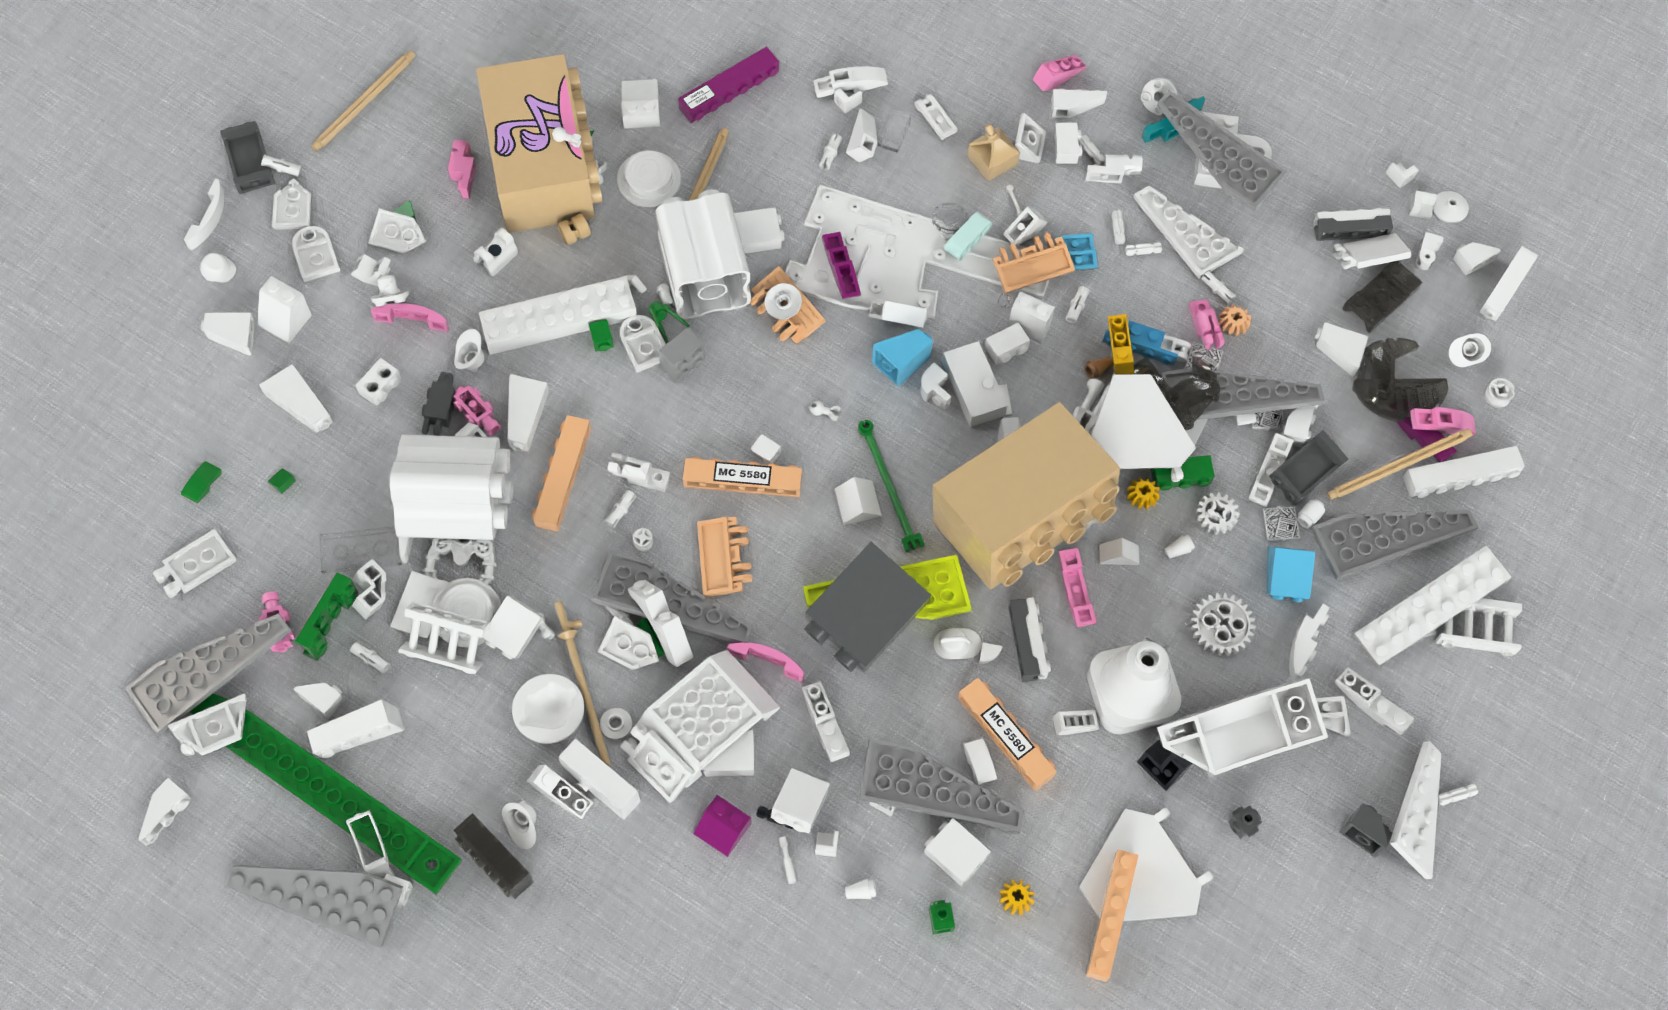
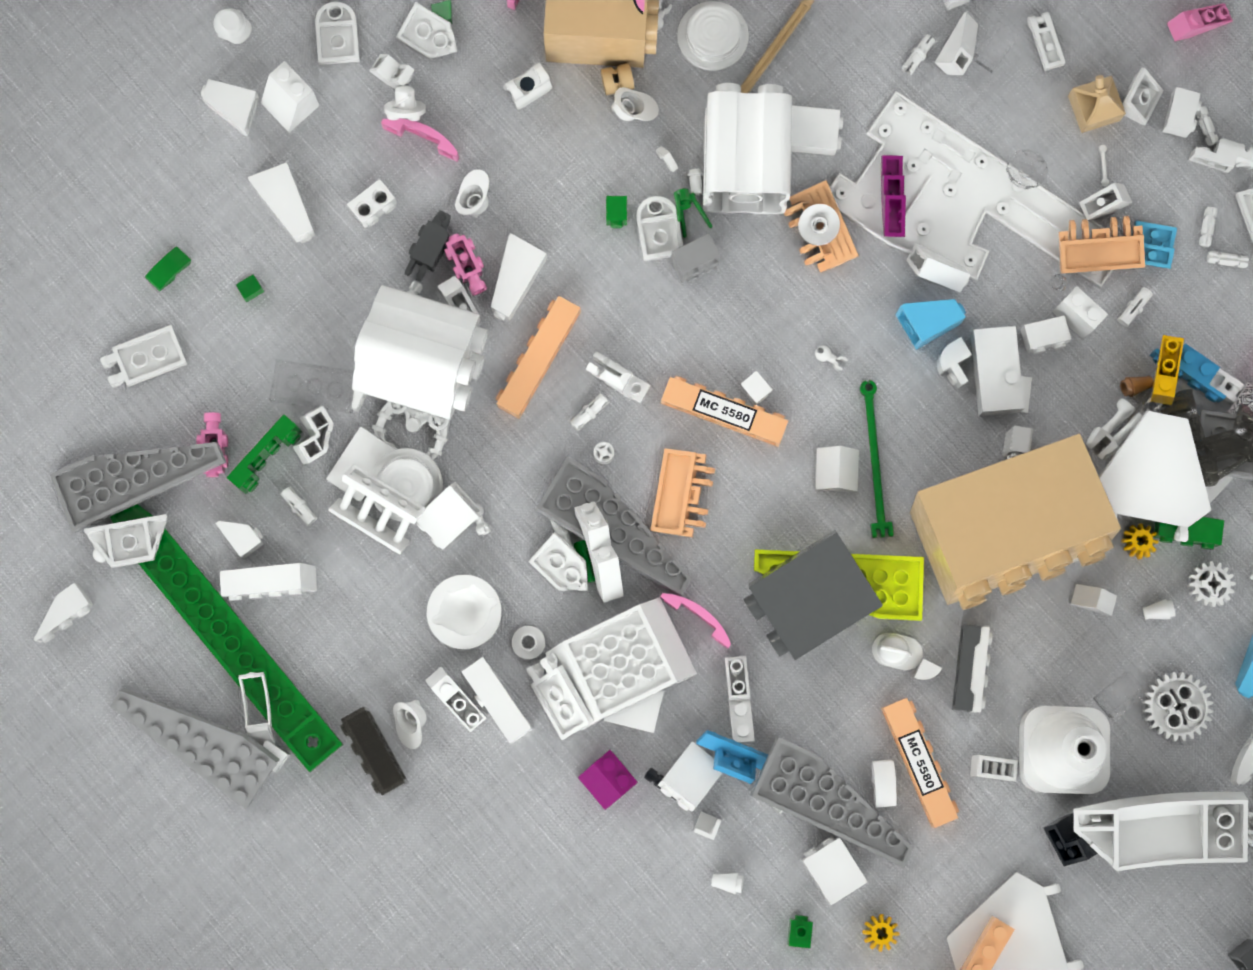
camera: 15 degrees right, 15 degrees up
white brick [479,276,637,355] -> none
tan piece [554,601,610,766] -> none
white piece [779,836,796,884] -> none
light aqua beam [944,212,992,260] -> none
white slope [1051,89,1107,118] -> none
bright pink slope [1058,548,1097,627] -> none
dark grey brick [1228,805,1262,839] -> none
none -> white piece [611,87,659,121]
none -> dark azure bracket [696,730,769,784]

